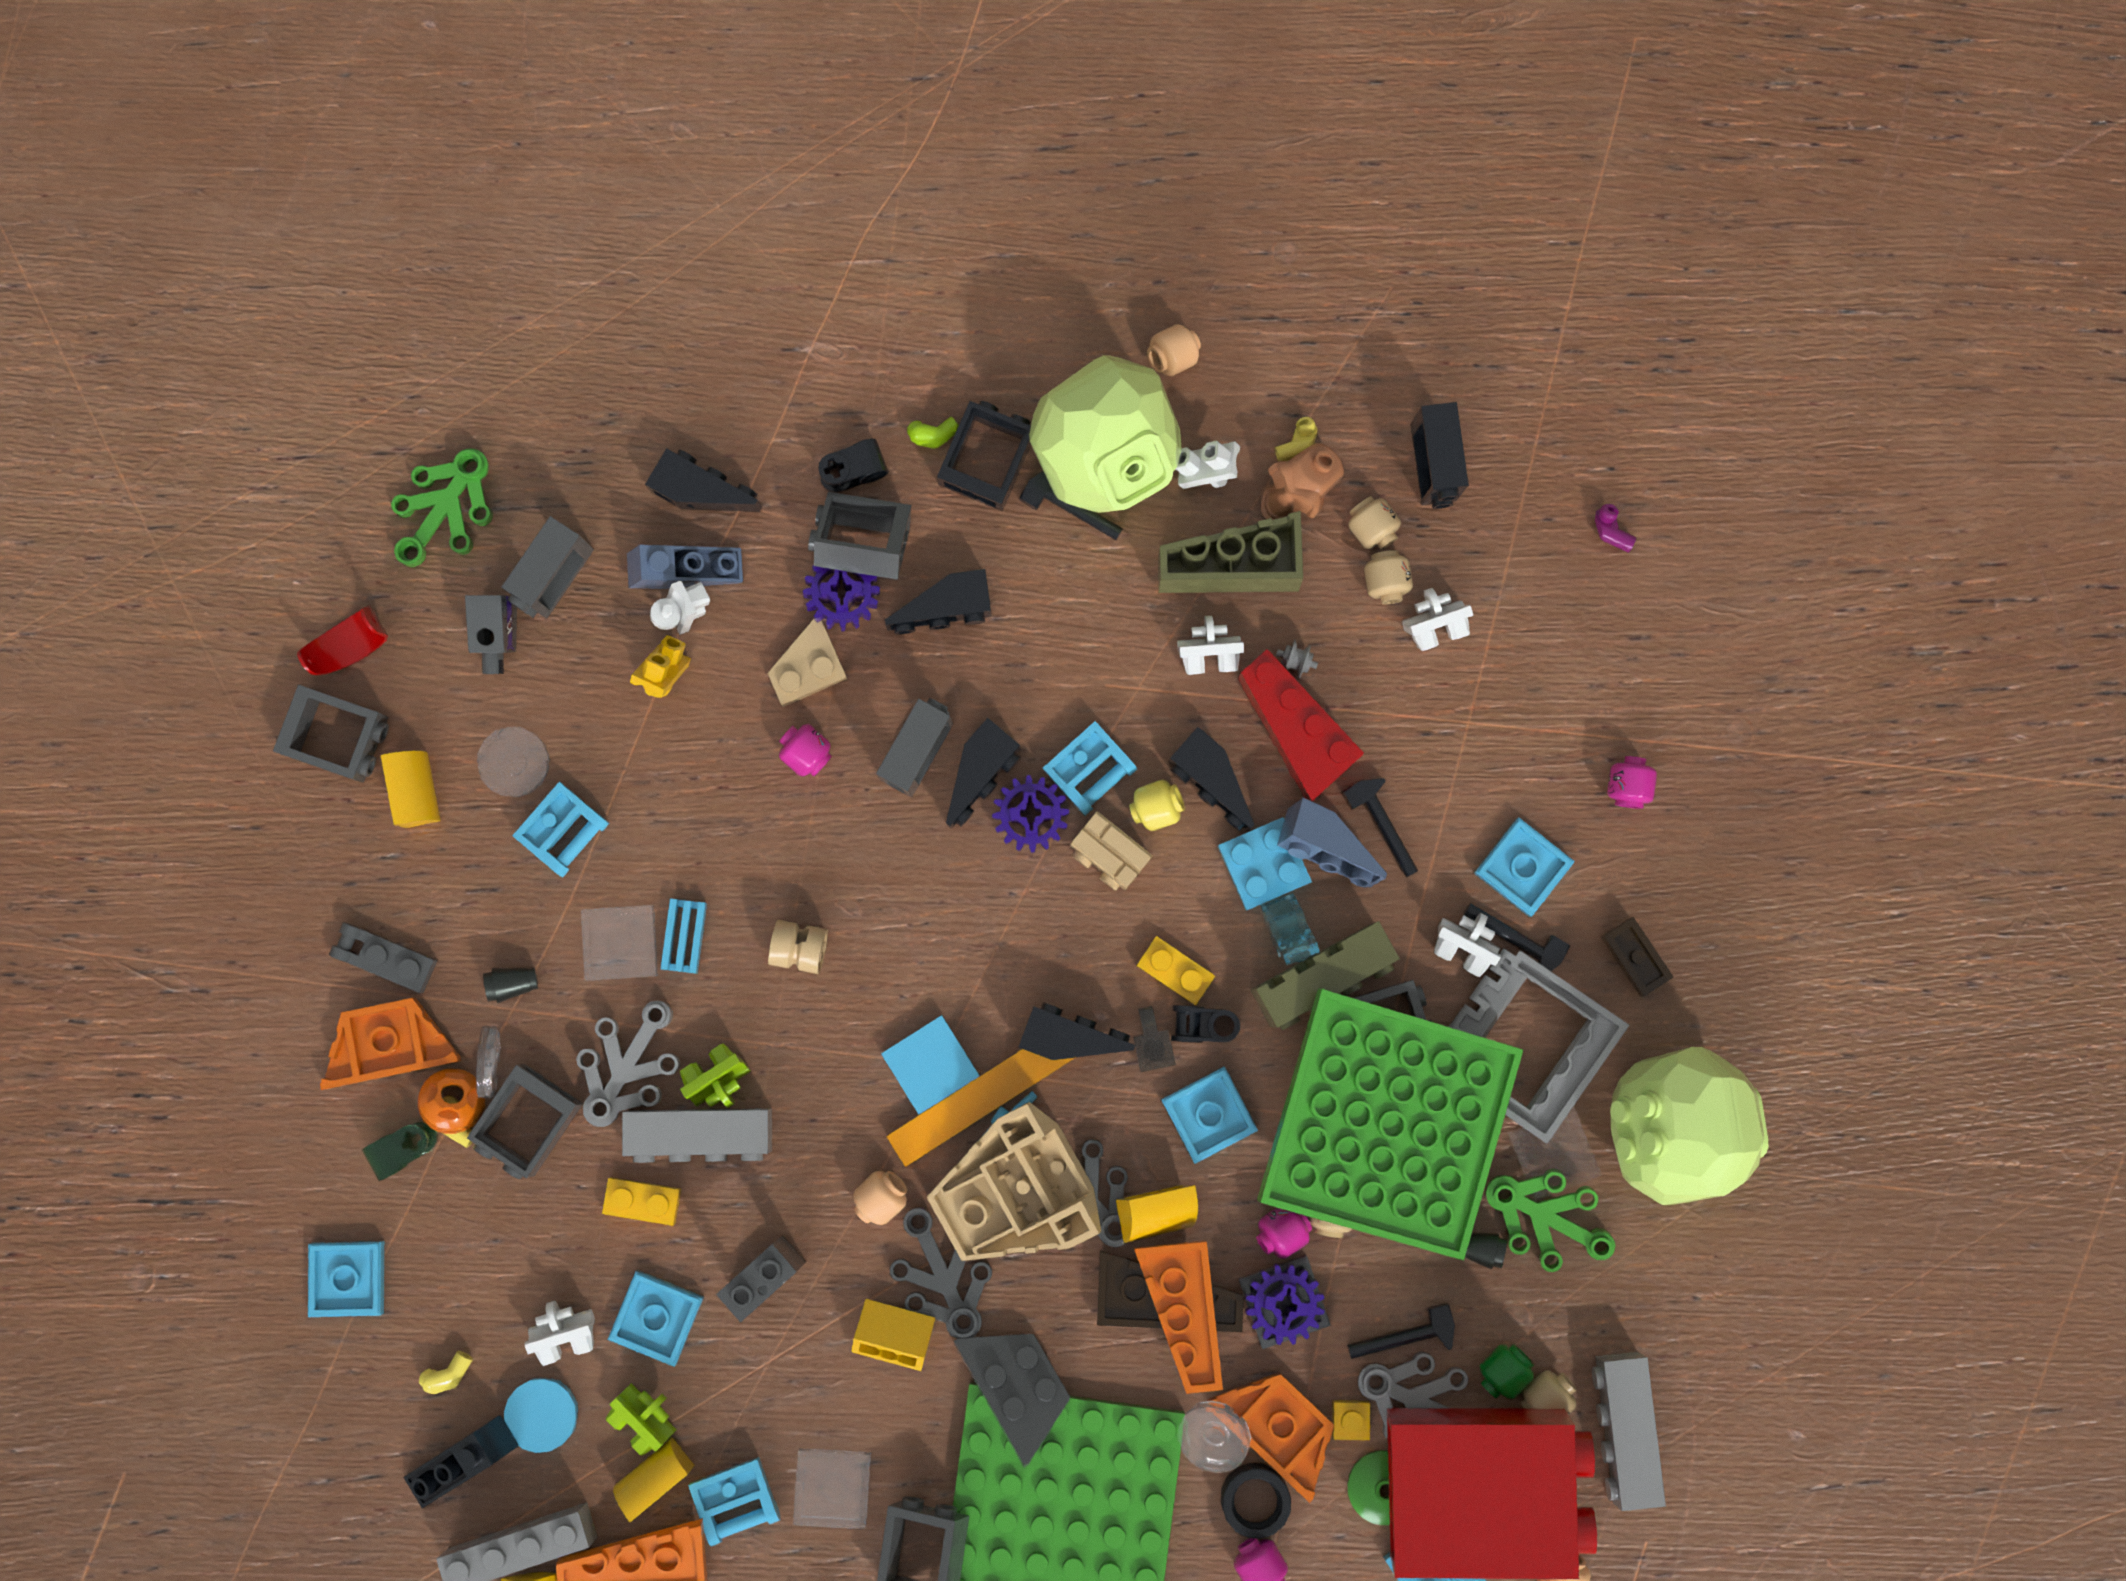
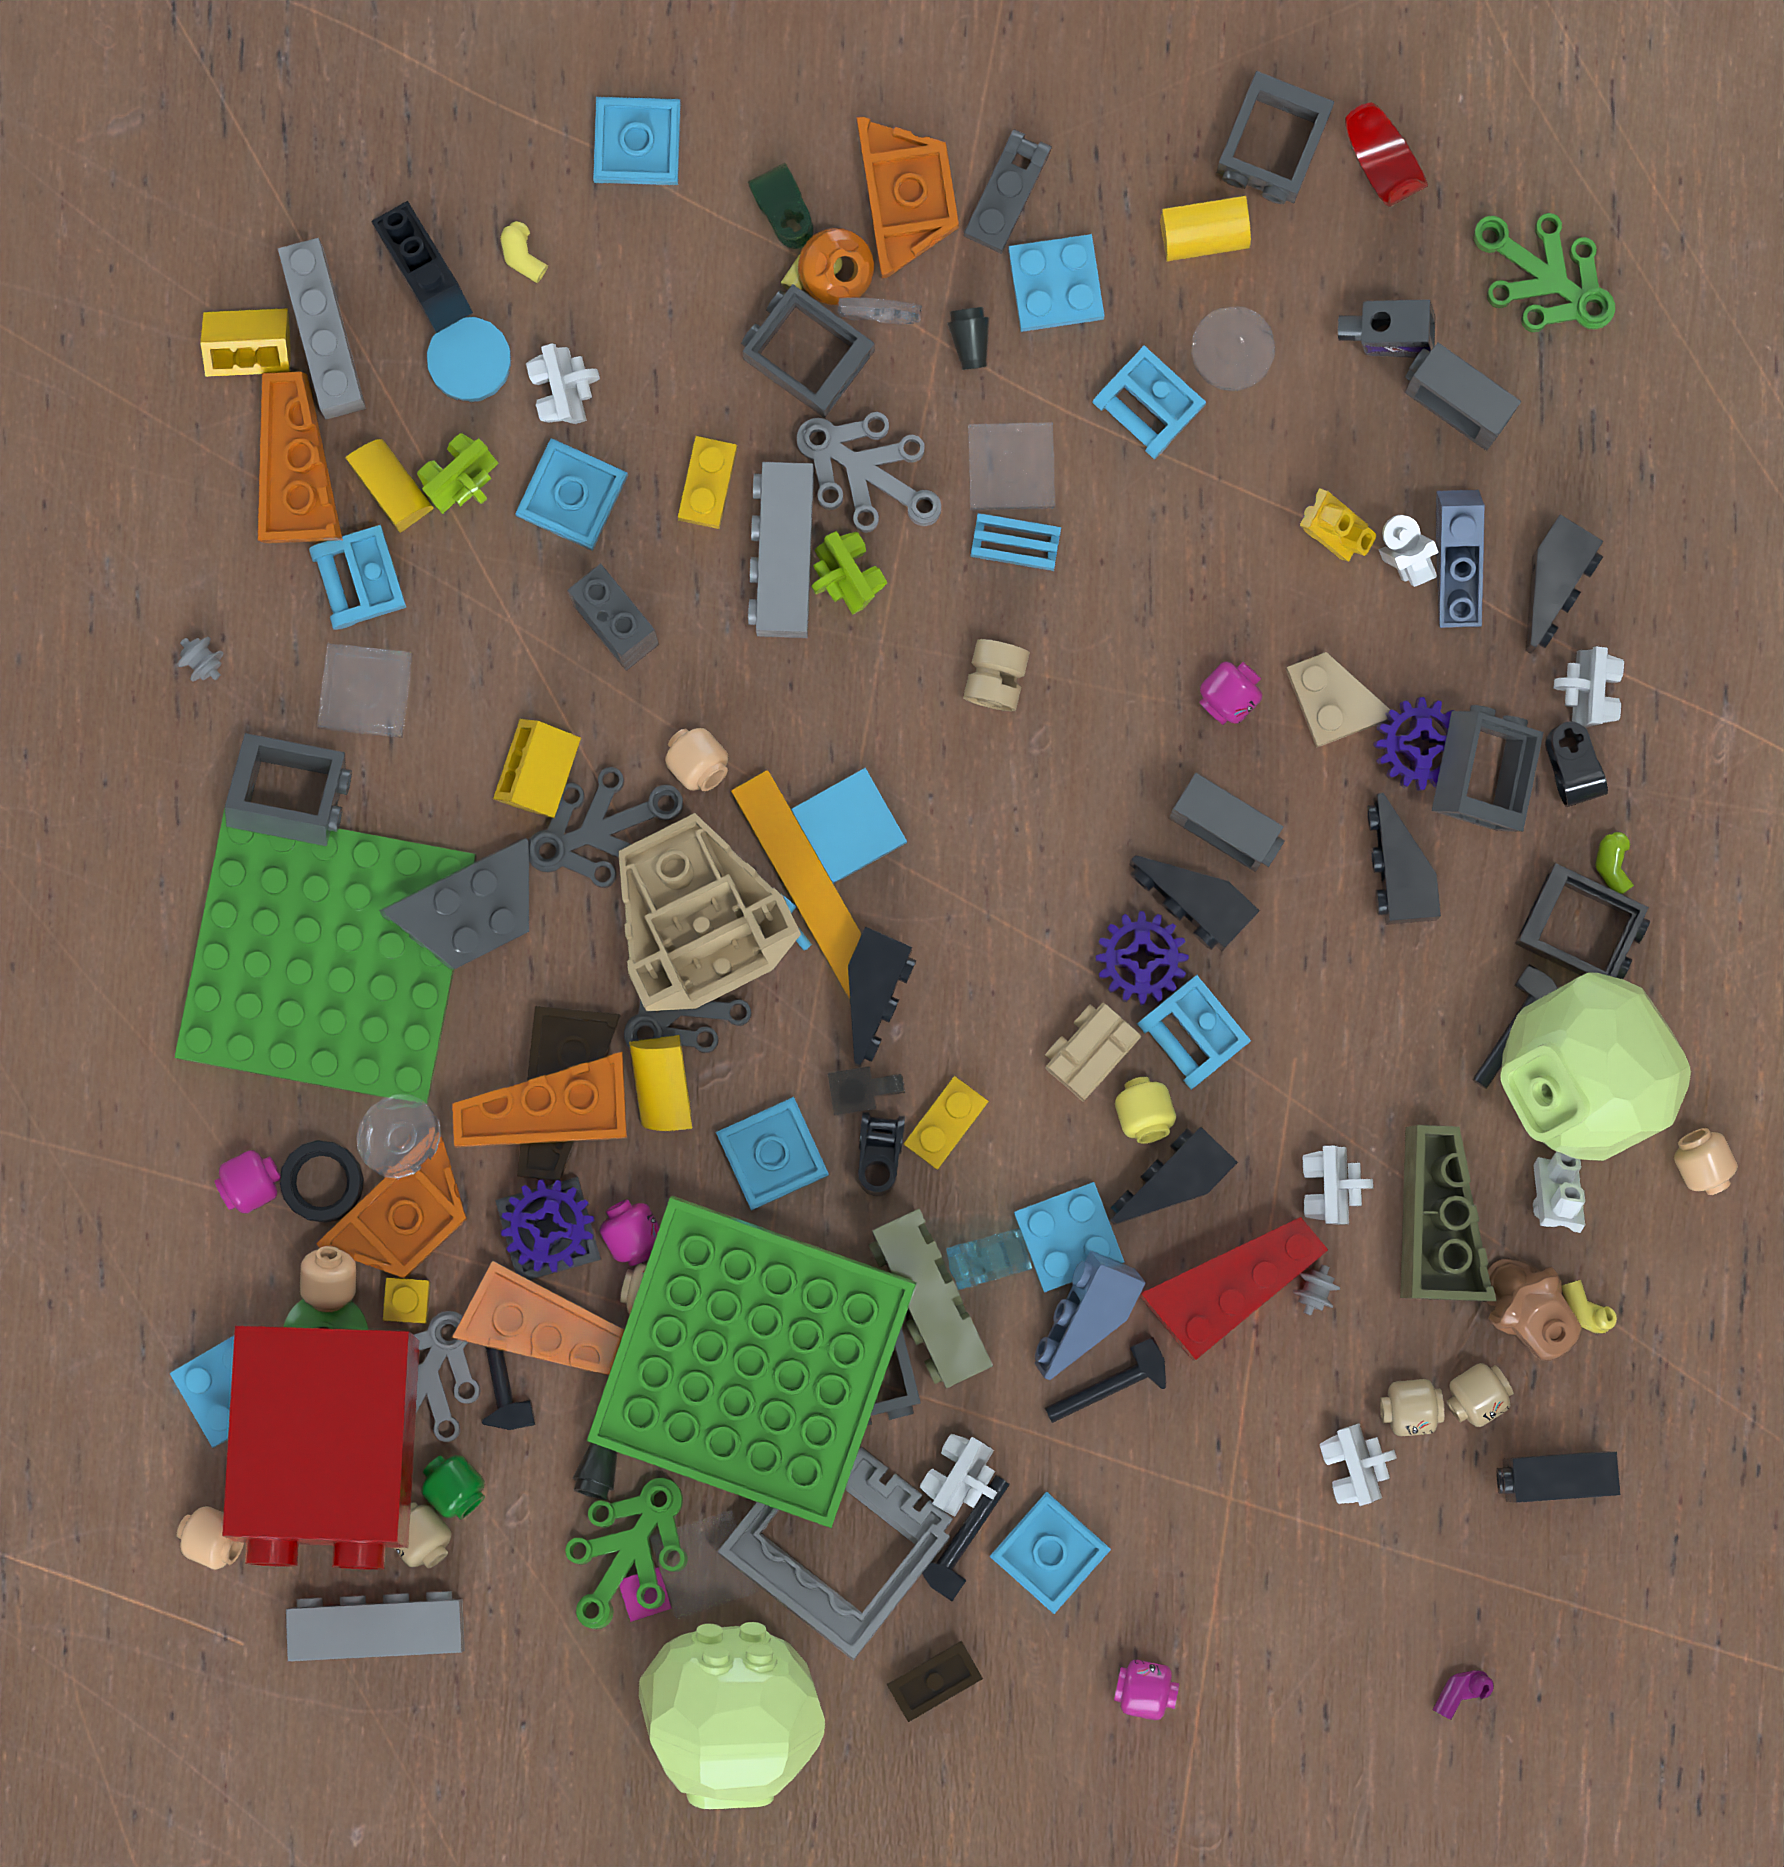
camera: 95 degrees right, 0 degrees up
none -> light nougat head [300,1246,356,1312]
none -> orange wing [452,1261,624,1376]
none -> dark pink tile [620,1567,672,1622]
none -> medium azure plate [1008,234,1104,332]
none -> white hips [1554,646,1624,727]

